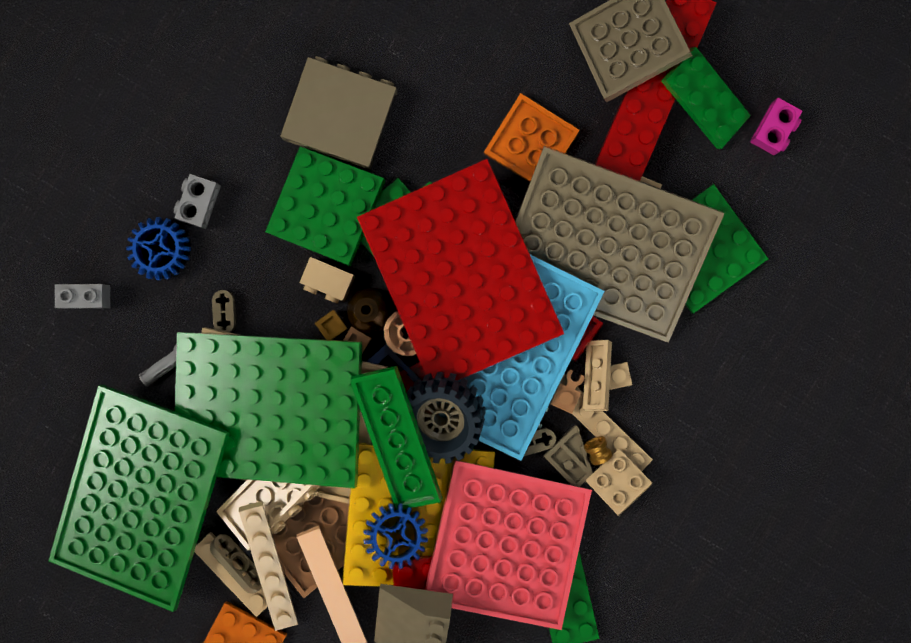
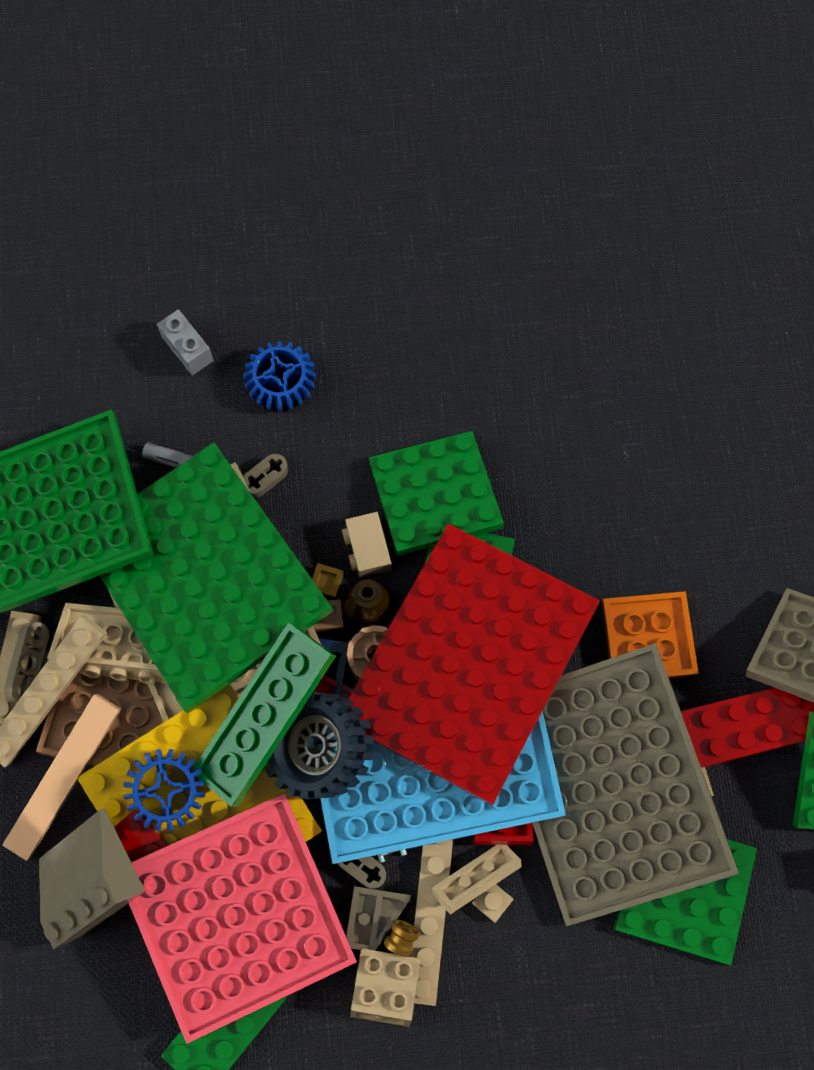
camera: 50 degrees right, 15 degrees down
light grey brick [174,174,221,229] -> none
dark tan panel [280,56,397,170] -> none
medium nougat plate [550,370,584,414] -> none

